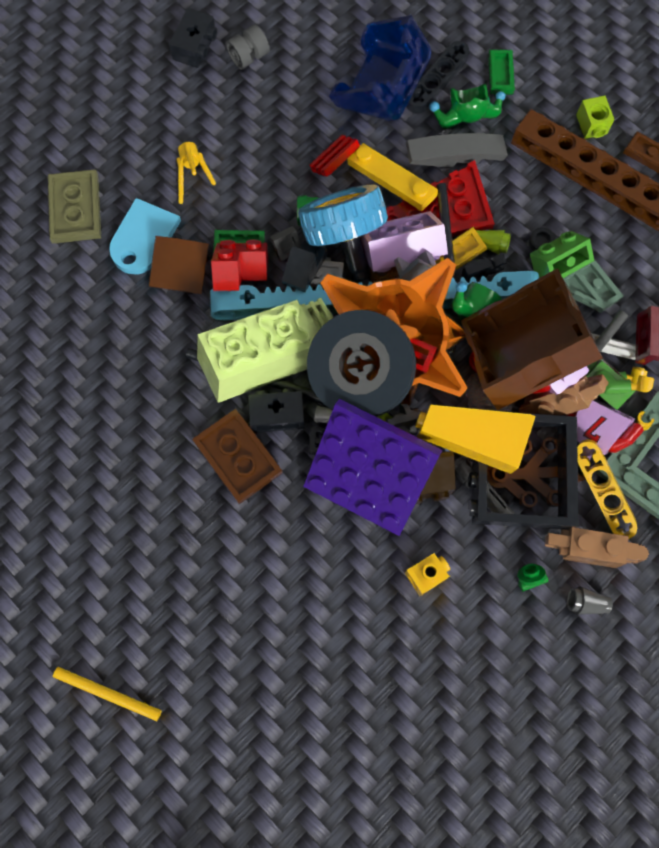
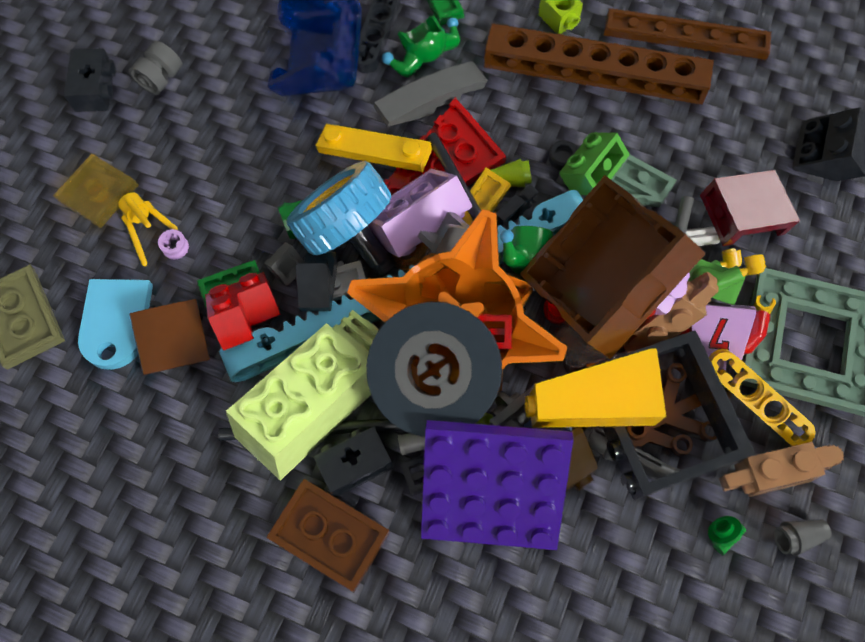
camera: 20 degrees left, 5 degrees down
red tile [309,135,360,177] -> none
yellow brick [405,553,450,597] -> none
none -> clear yellow plate [53,154,139,228]
none -> lavender bush [158,229,189,260]

